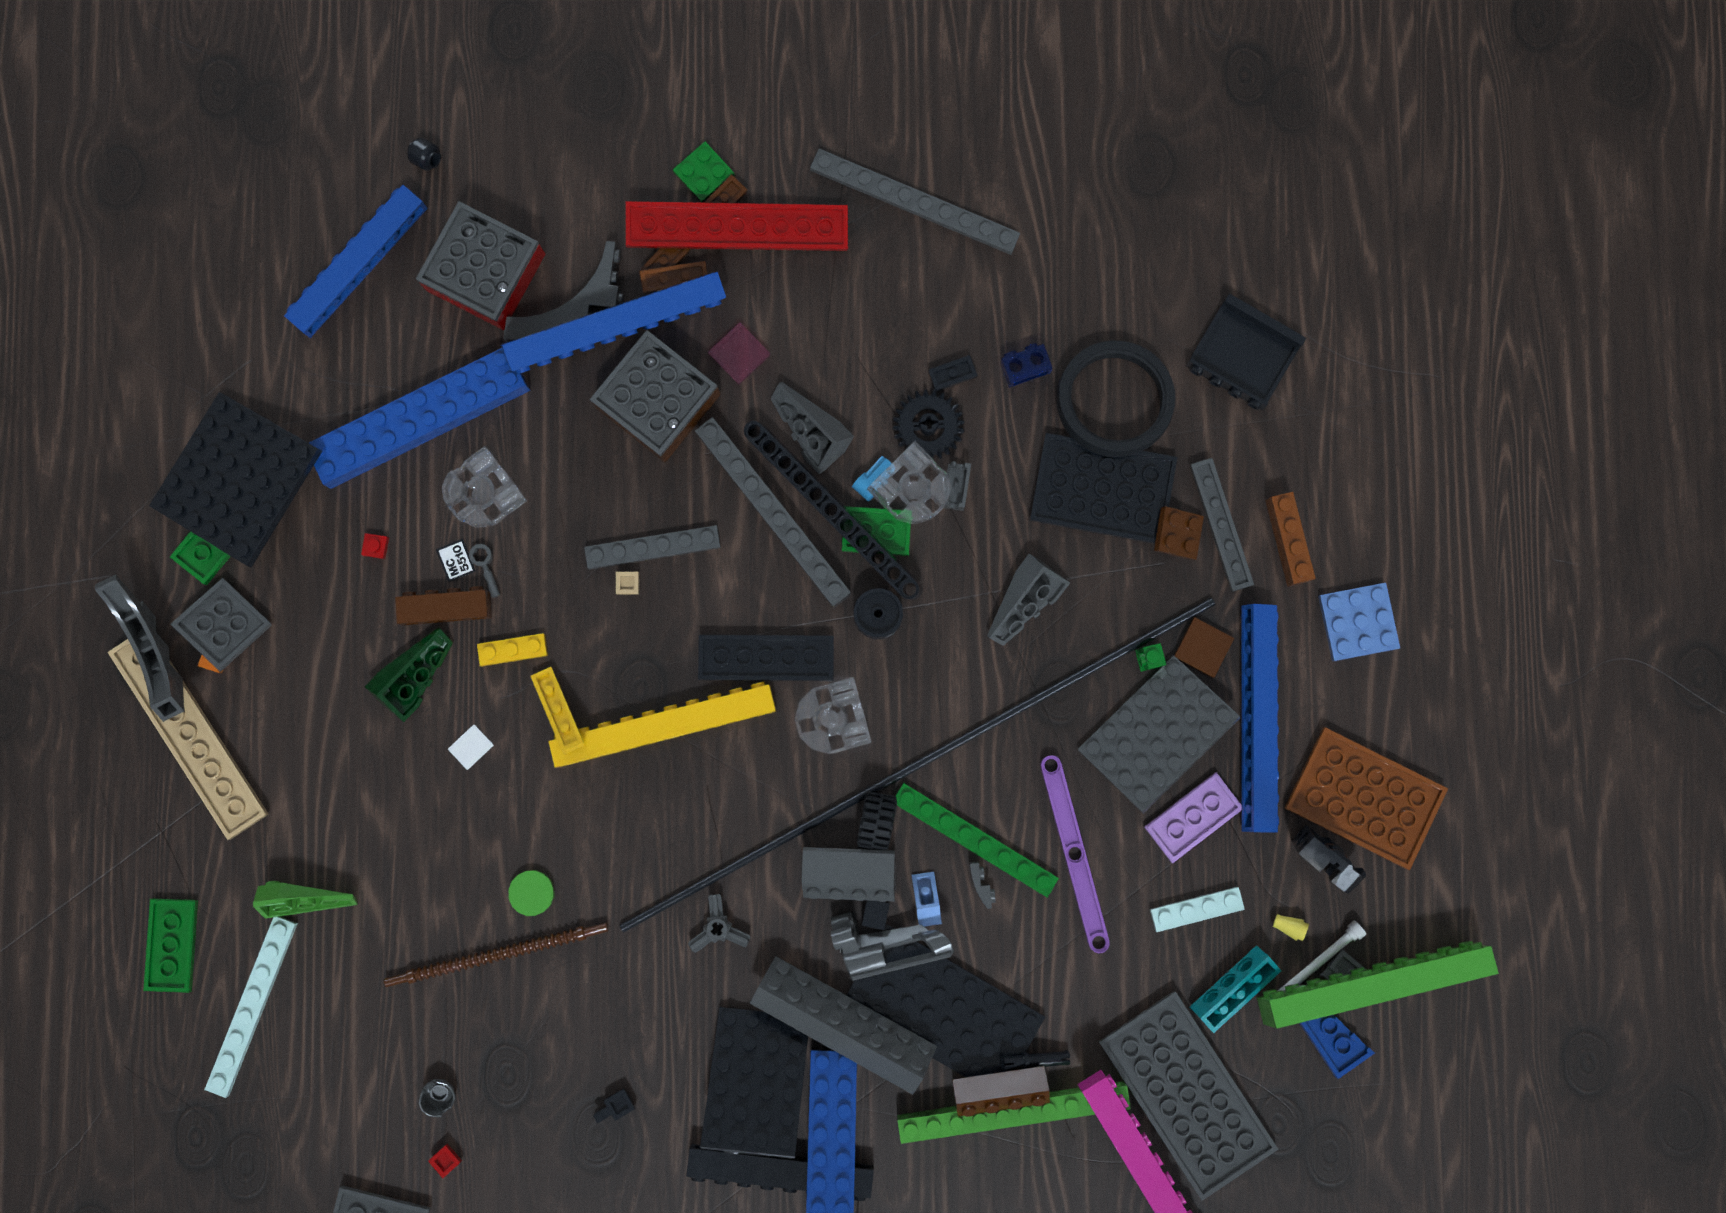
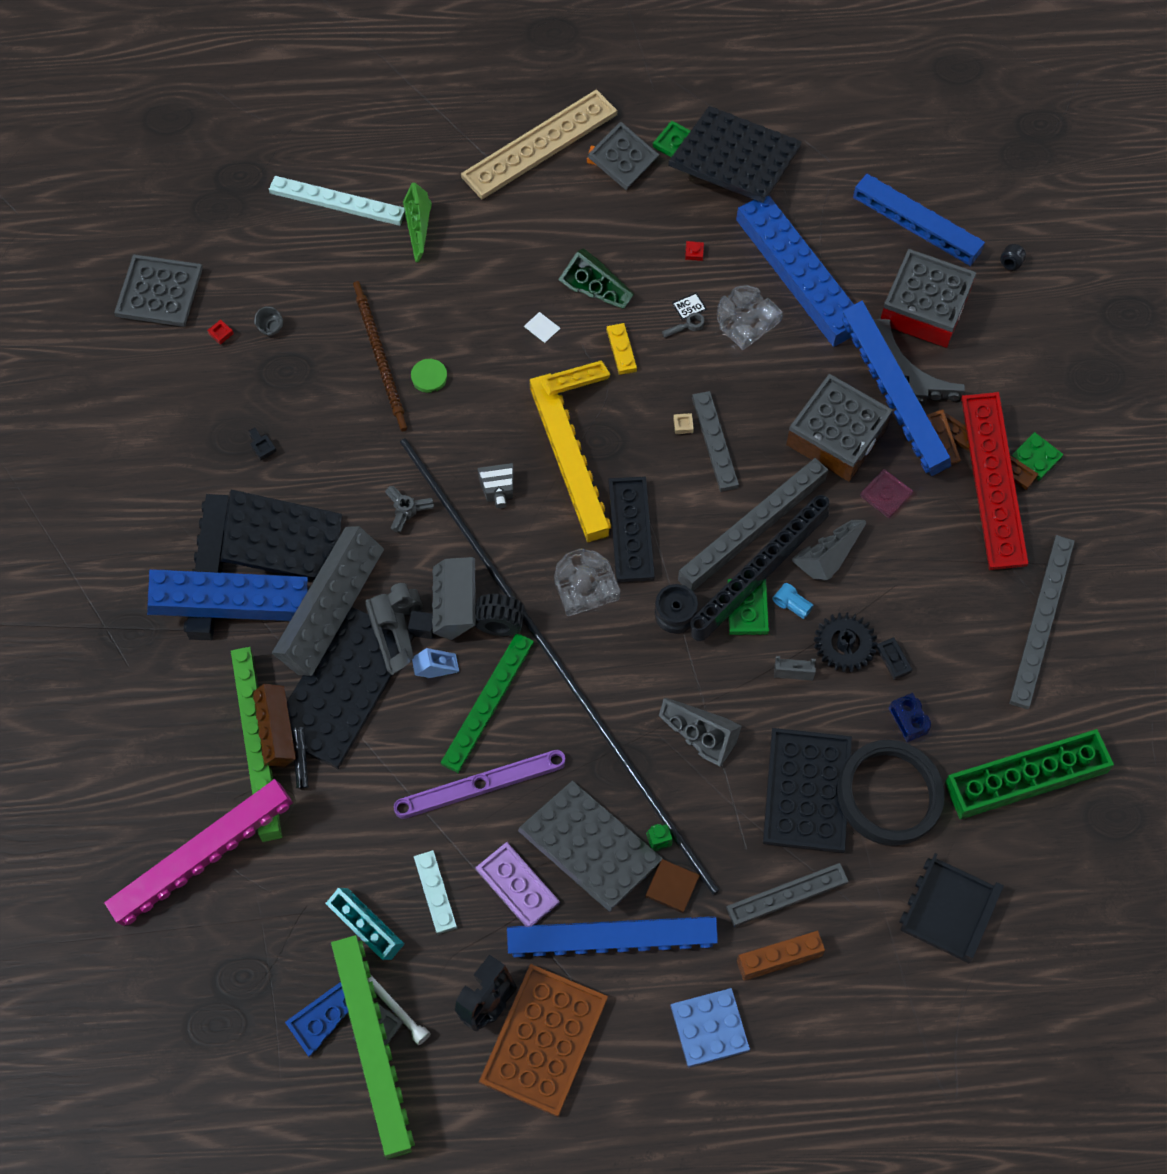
camera: 85 degrees right, 20 degrees down
dark grey arch [95,574,184,722] -> none
green tile [143,898,198,993] -> none
reddish brown brick [395,586,492,626] -> none
clear connector [867,441,951,524] -> none
dark grey slope [969,862,996,909] -> none
dark grey plate [1098,991,1279,1201] -> none
reddish brown plate [1154,507,1204,560] -> none
light yellow cone [1272,914,1309,941] -> none
none -> dark grey torso [478,463,514,509]
none -> green brick [945,729,1114,820]

